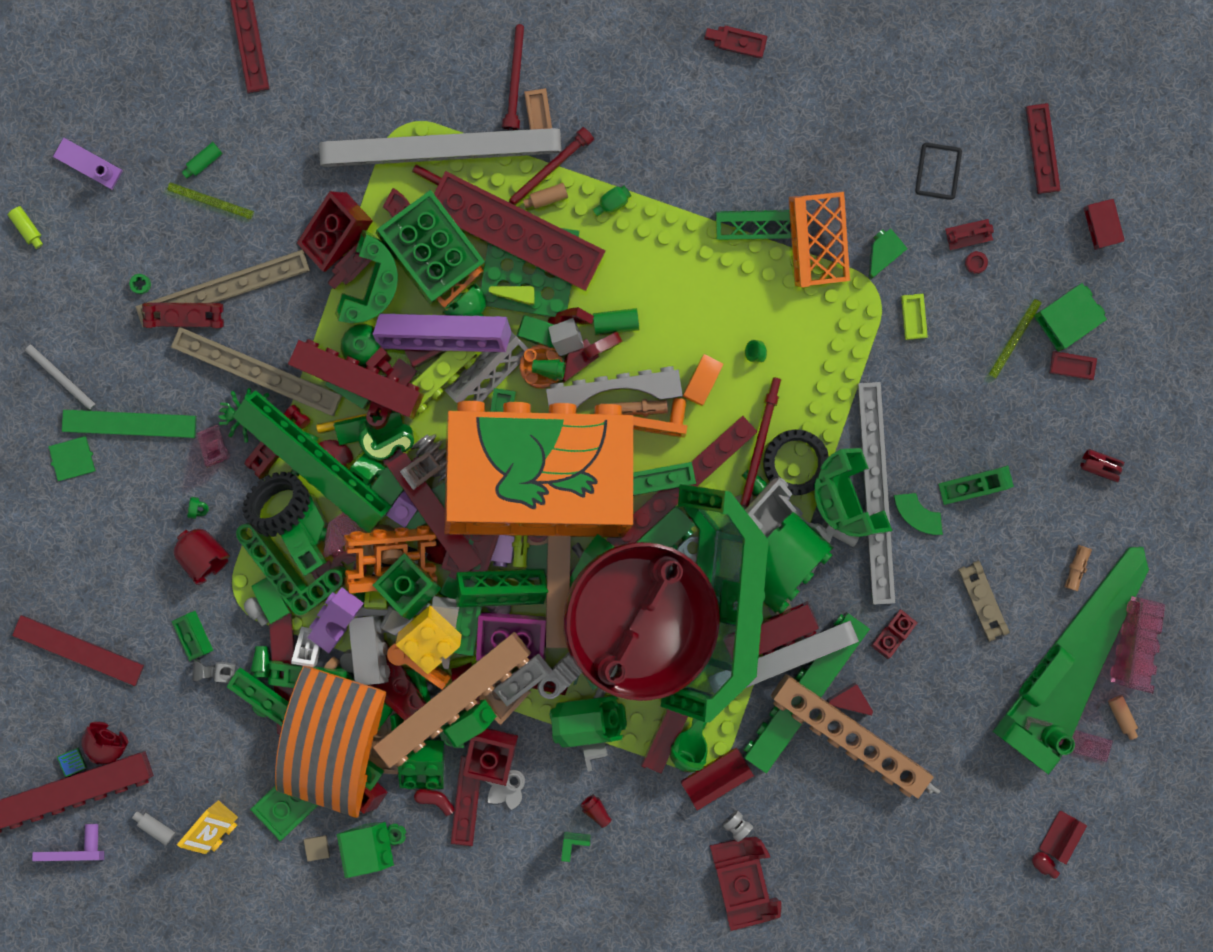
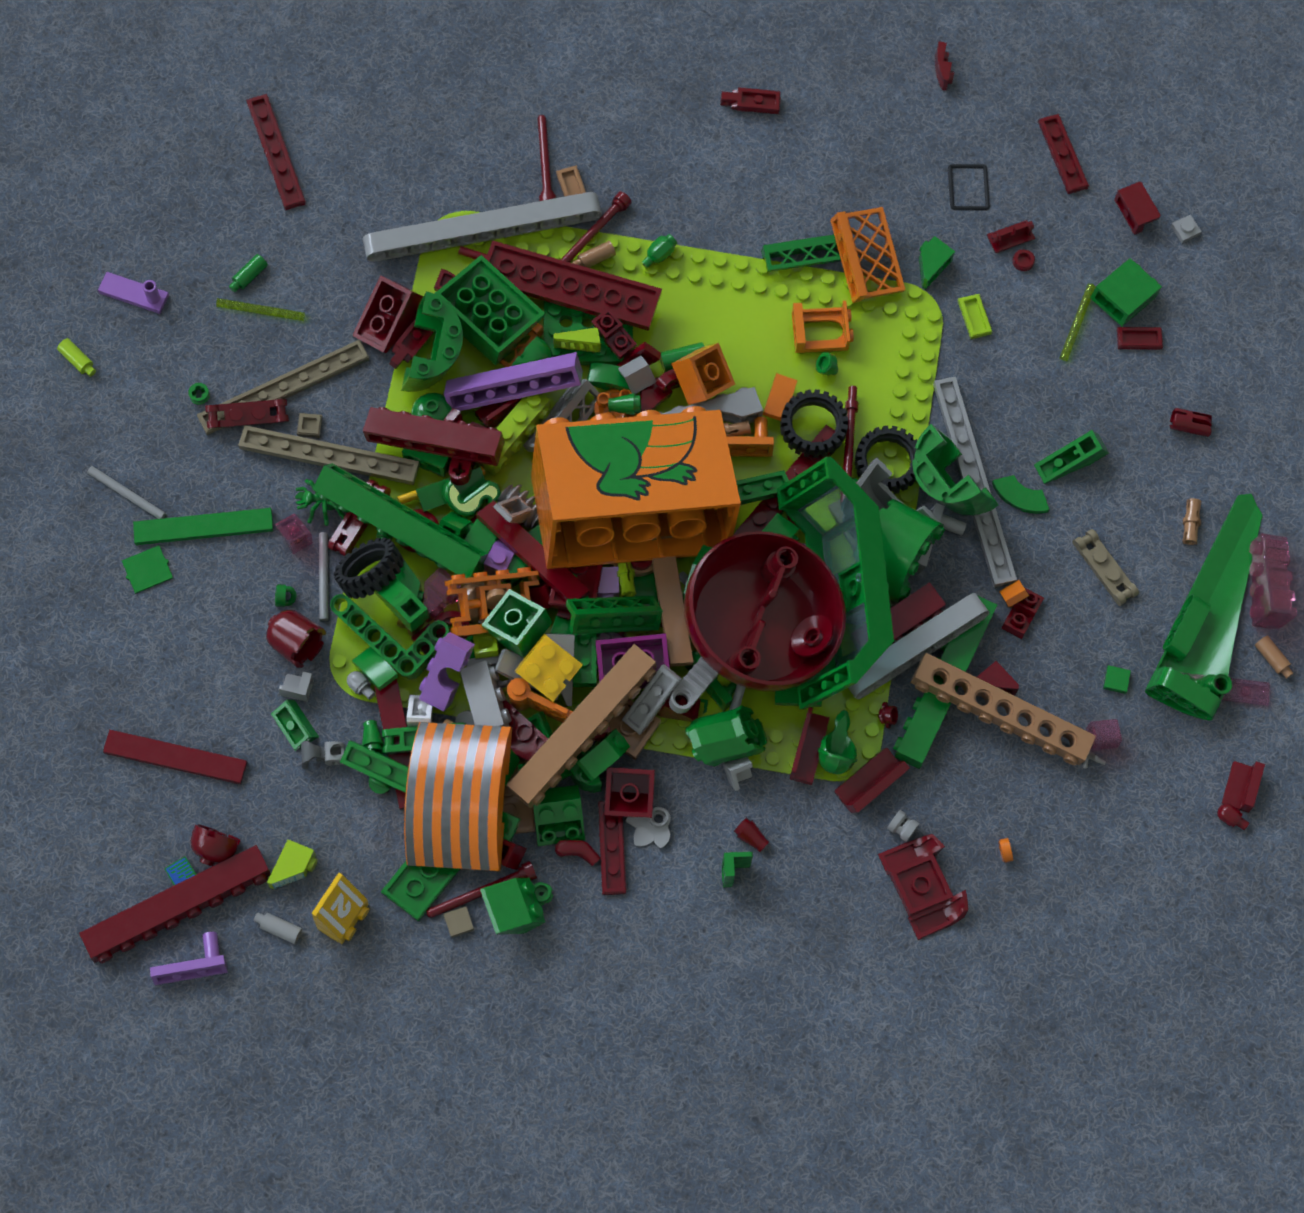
camera: 15 degrees left, 20 degrees down
none -> lime slope [267,839,318,889]
none -> light grey panel [279,672,314,702]
none -> dark tan tile [297,413,322,438]
none -> light grey bar [319,532,329,621]
none -> dark red piece [427,861,537,918]
none -> dark red slope [591,308,637,360]
none -> orange brick [671,343,735,405]
none -> black tyre [780,389,848,458]
none -> dark red dish [791,615,834,657]
none -> orange panel [792,301,854,353]
none -> dark red plate [879,702,898,729]
none -> dark red slope [935,41,954,91]
none -> orange tile [998,838,1013,863]
none -> orange tile [999,580,1029,607]
none -> clear pink panel [1085,719,1122,751]
none -> green tile [1103,665,1131,694]
none -> light grey plate [1171,215,1202,243]

